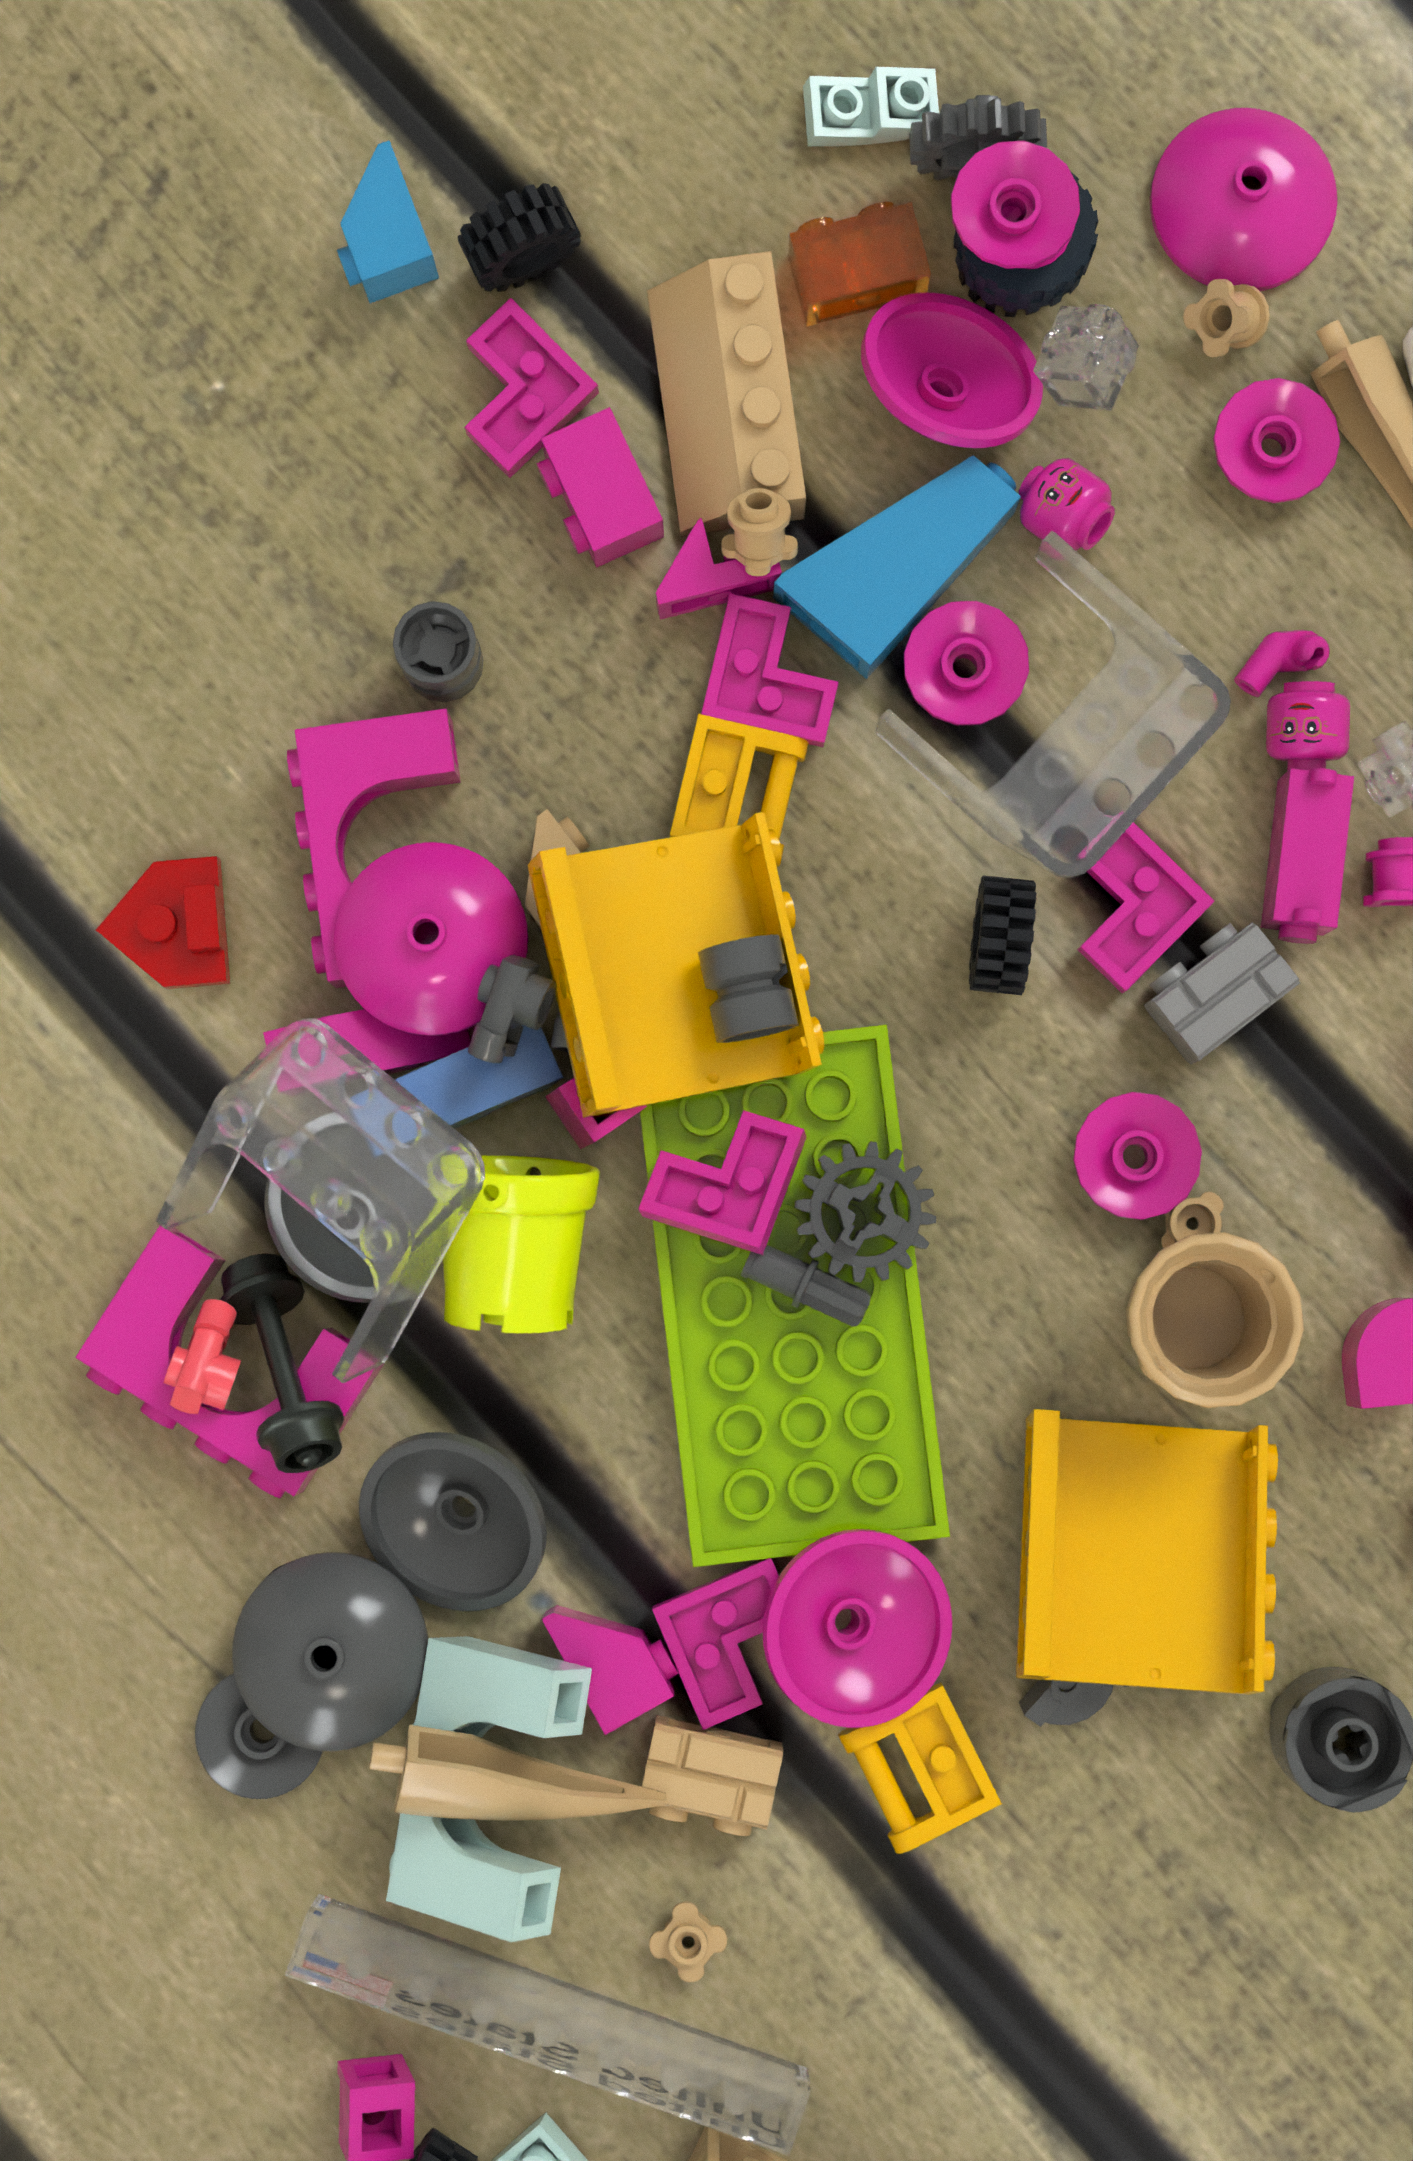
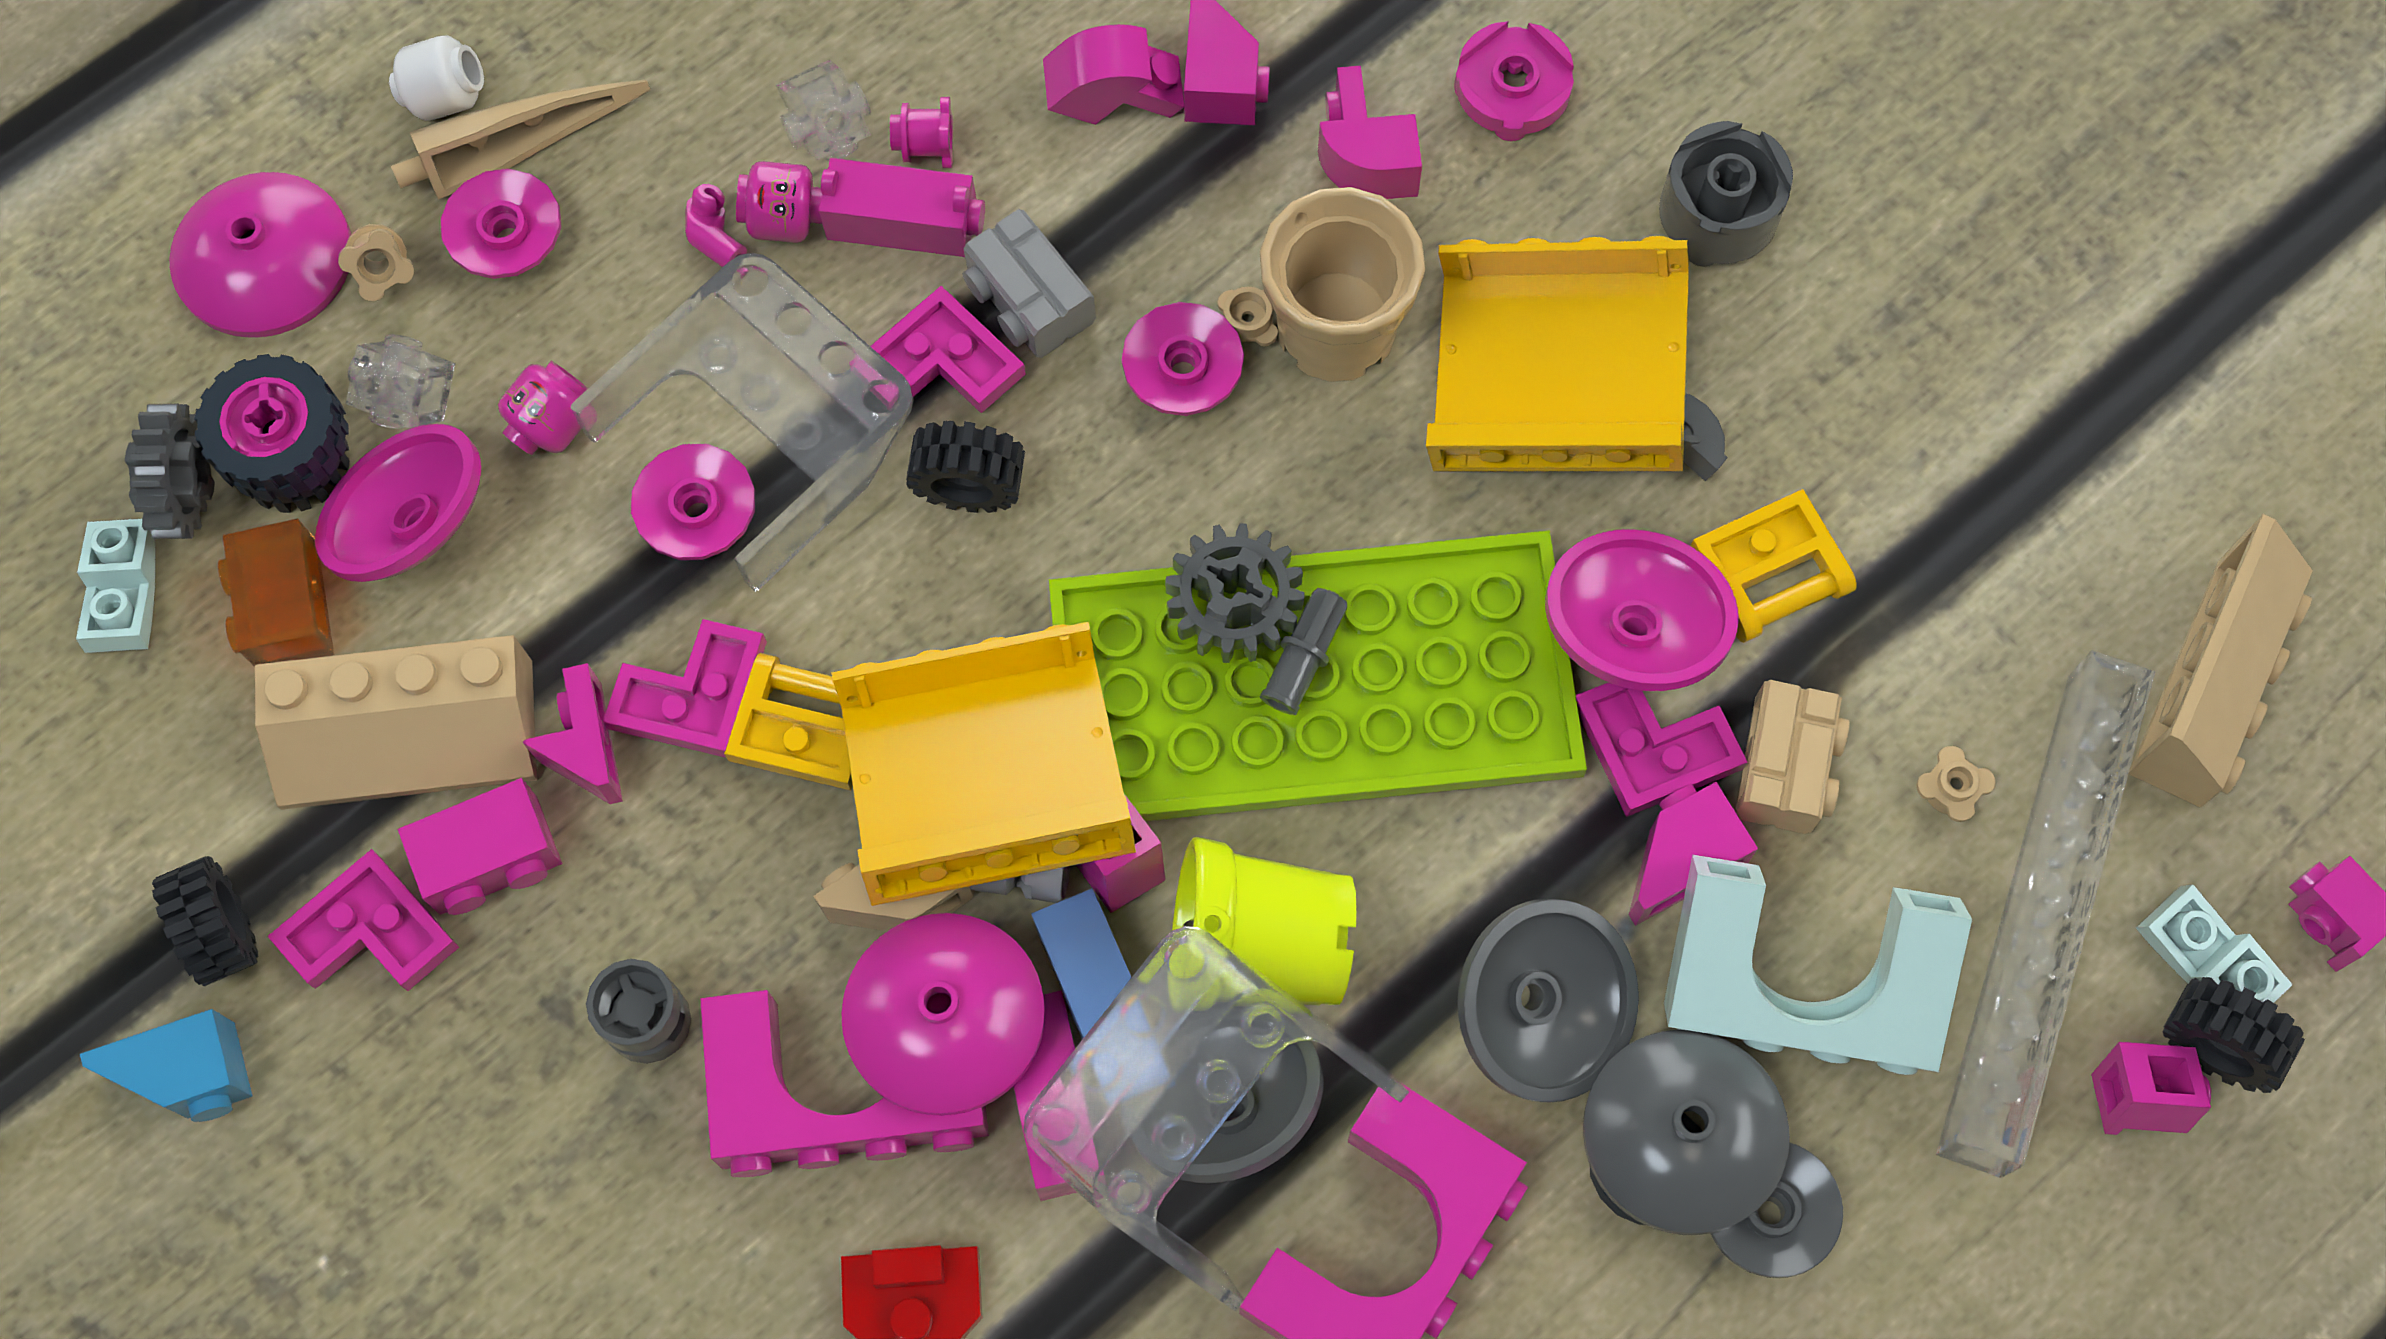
camera: 90 degrees left, 15 degrees down
coral plate [163,1299,241,1414] -> none
pearl dark grey piece [220,1253,344,1473] -> none
tan piece [369,1725,666,1821] -> none
dark grey plate [468,955,556,1063] -> none
dark pink plate [638,1110,807,1255] -> none
dark grey wheel [698,935,799,1043] -> none
tan brick [721,488,798,576] -> none
dark azure slope [773,455,1021,679] -> none
dark pink dish [951,141,1080,269] -> none

